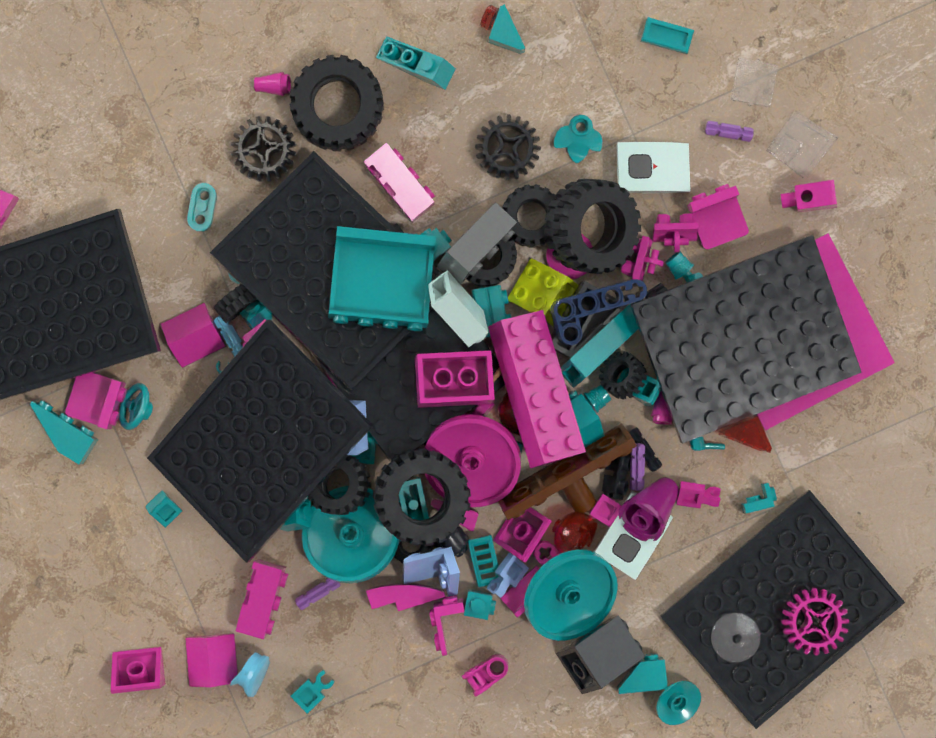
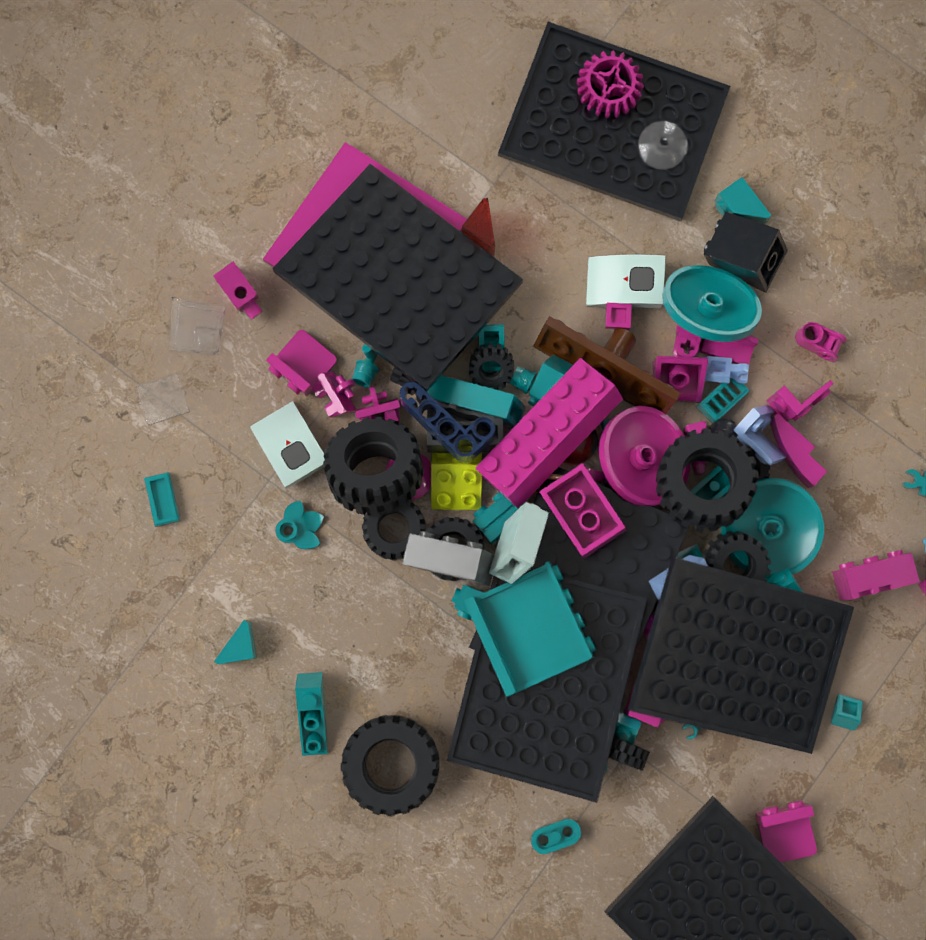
camera: 125 degrees left, 5 degrees down
teal slope [30,400,99,465] -> none
teal piece [119,383,153,430] -> none
dark pink slope [161,303,226,368] -> none
medium azure axle [213,316,243,357] -> none
black gear [231,116,297,182] -> none
dark pink cone [254,72,291,96] -> none
medium lavender axle [295,578,340,610] -> none
wedge [364,143,435,223] -> none
teal brick [464,589,496,620] -> none
black gear [475,114,541,181] -> none
clear red tile [480,5,499,30] -> none
clear red cylinder [552,512,598,553] -> none
black hinge [602,454,631,500] -> none
magenta cone [618,477,679,541] -> none
black axle [629,427,662,472] -> none
medium lavender axle [630,443,645,491] -> none
dark pink cone [651,391,672,425] -> none
teal dish [656,681,701,725] -> none
dark pink plate [676,481,721,509] -> none
teal hand [690,436,725,451] -> none
medium lavender axle [705,121,754,142] -> none
teal bracket [741,483,777,514] -> none

